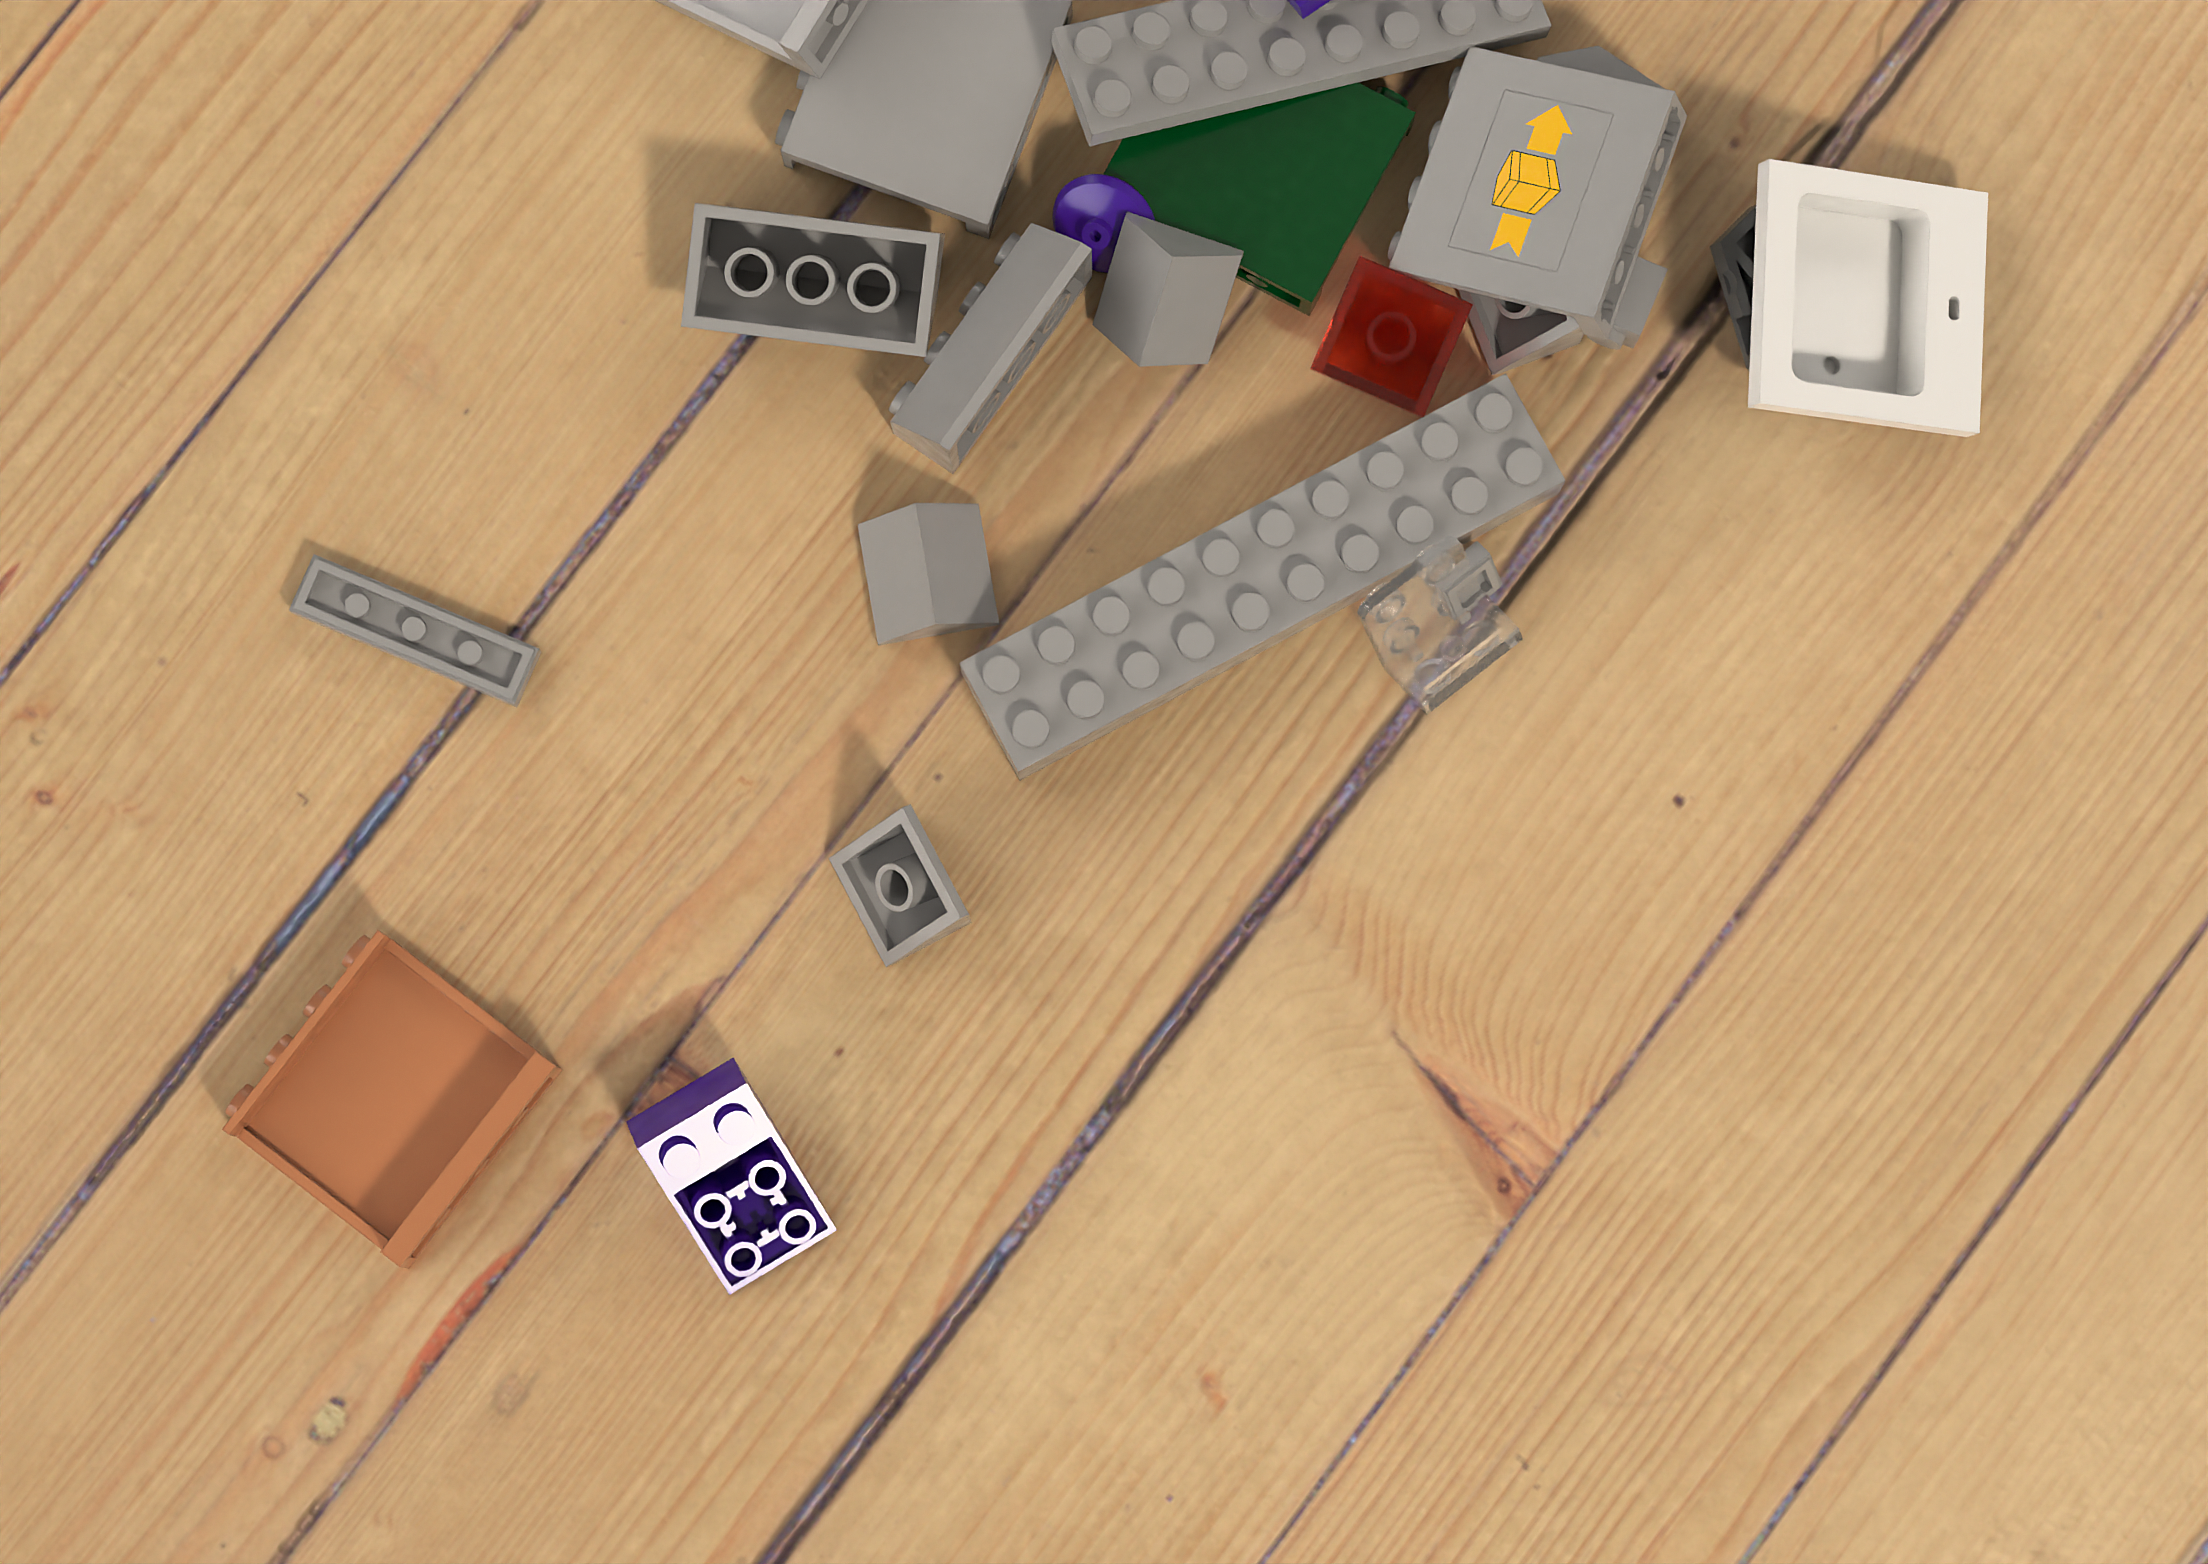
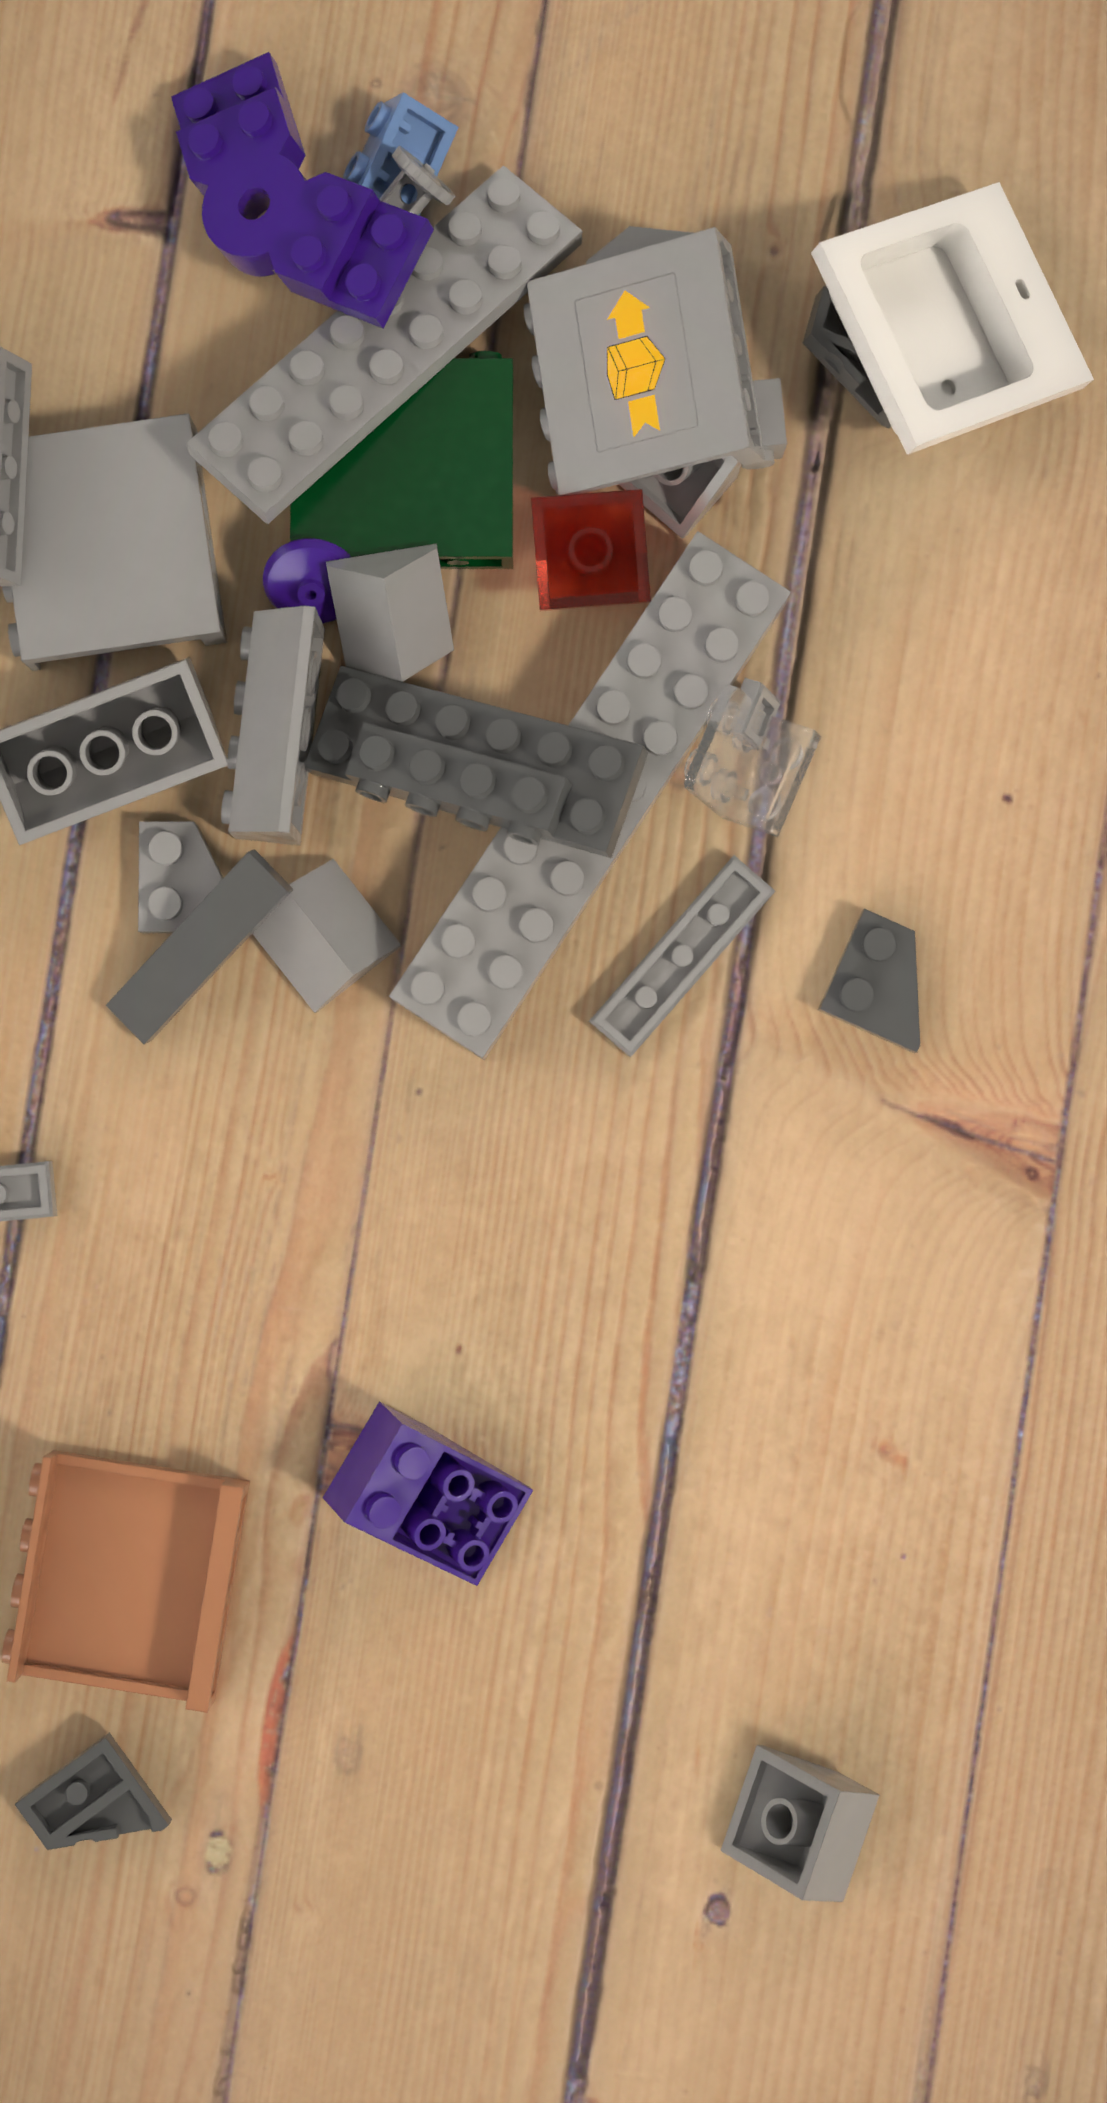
camera: 30 degrees left, 5 degrees up
light grey slope [829,804,971,967] -> none
none -> dark grey wing [15,1732,172,1850]
none -> dark grey tile [106,849,294,1044]
none -> light grey wing [138,822,224,933]
none -> dark grey plate [304,666,648,858]
none -> light grey tile [589,855,775,1057]
none -> dark grey wing [818,909,920,1053]

